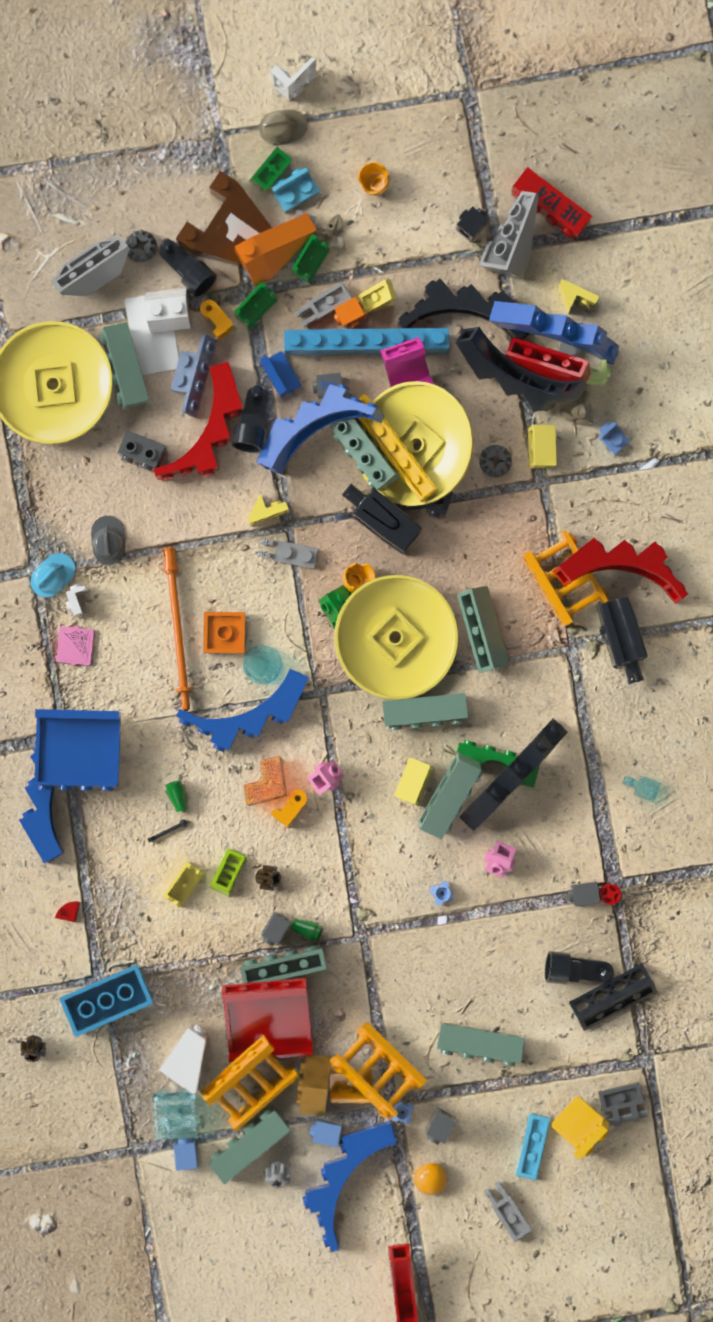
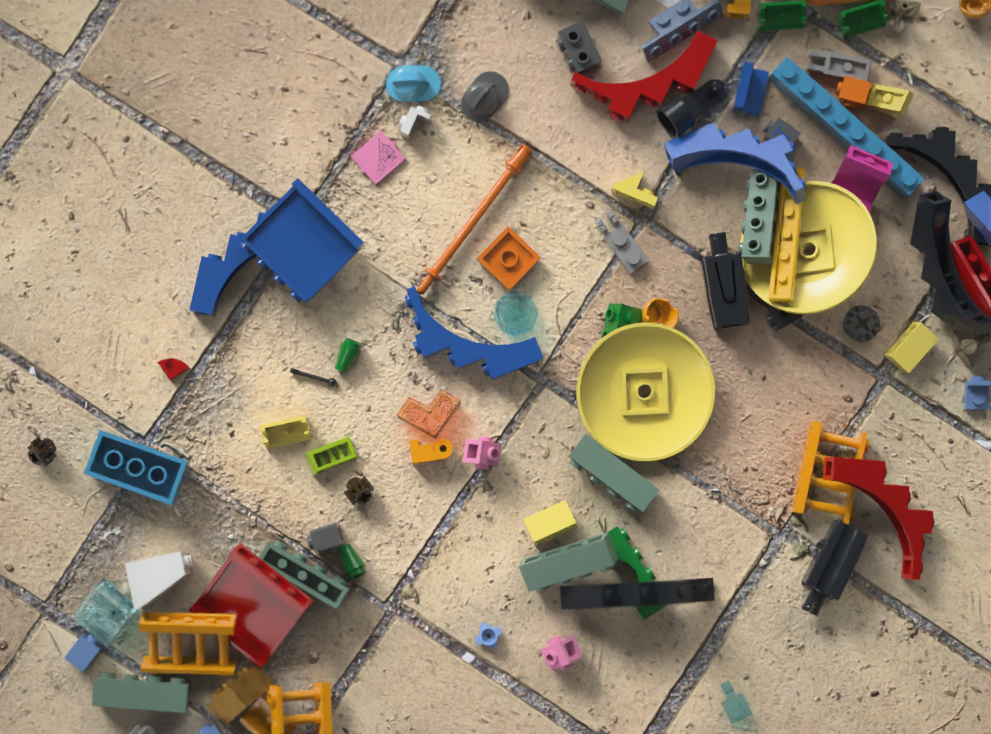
camera: 40 degrees right, 0 degrees up
sand green brick [457,586,510,673] -> none

